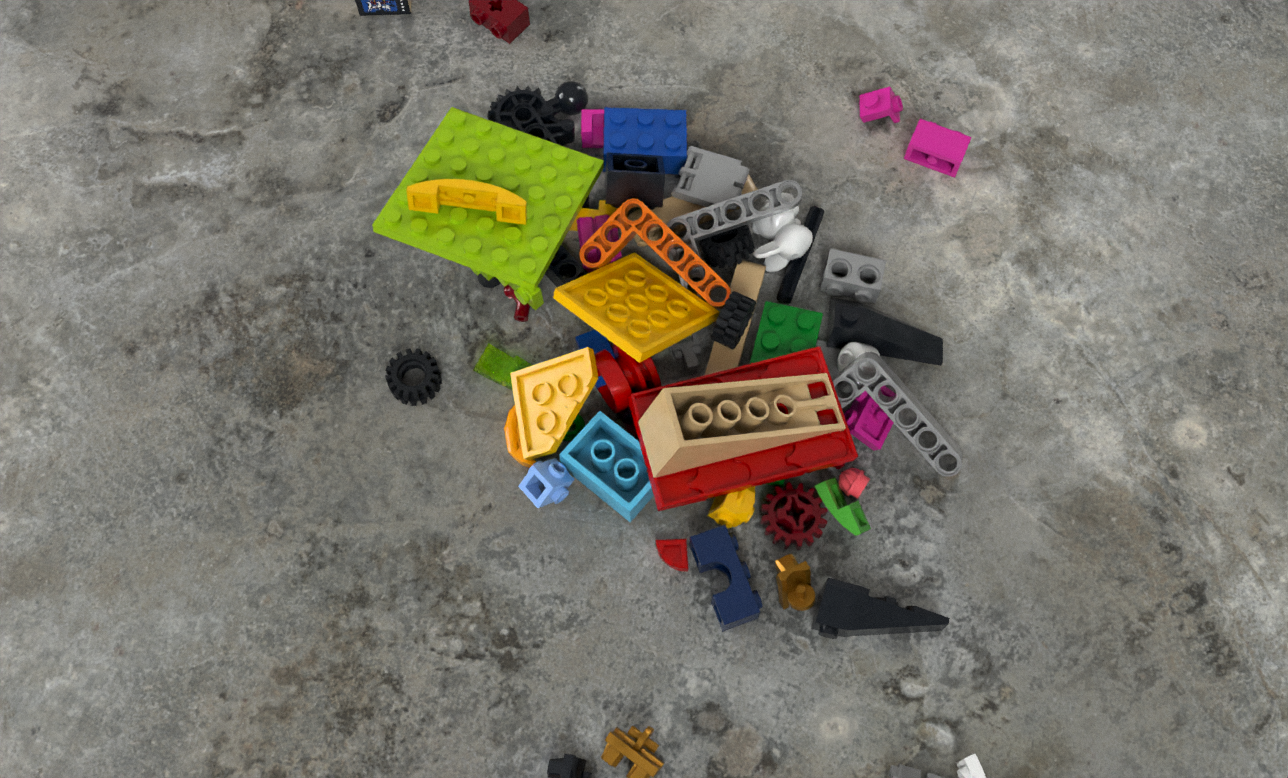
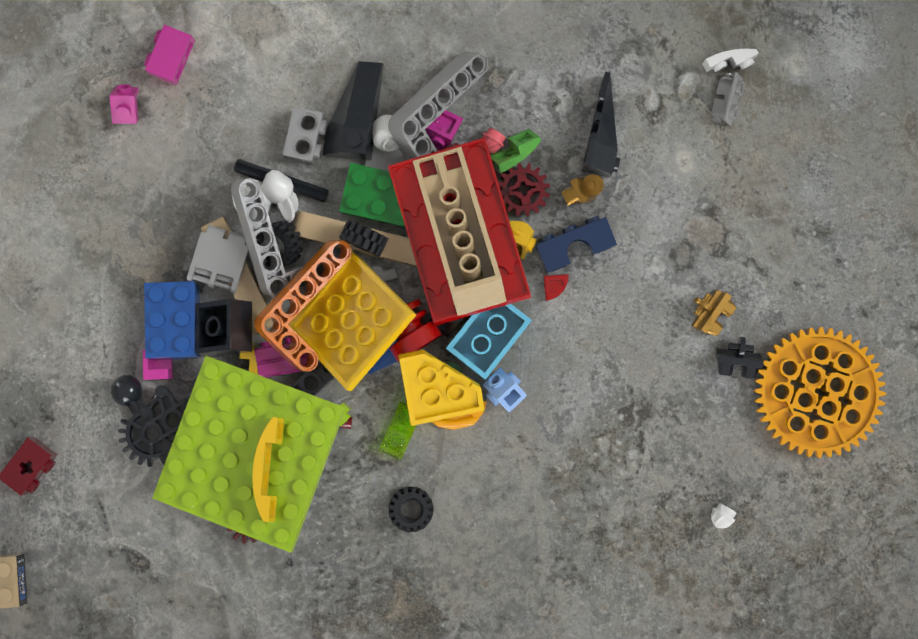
camera: 90 degrees left, 20 degrees up
none -> white plate [711,503,736,529]

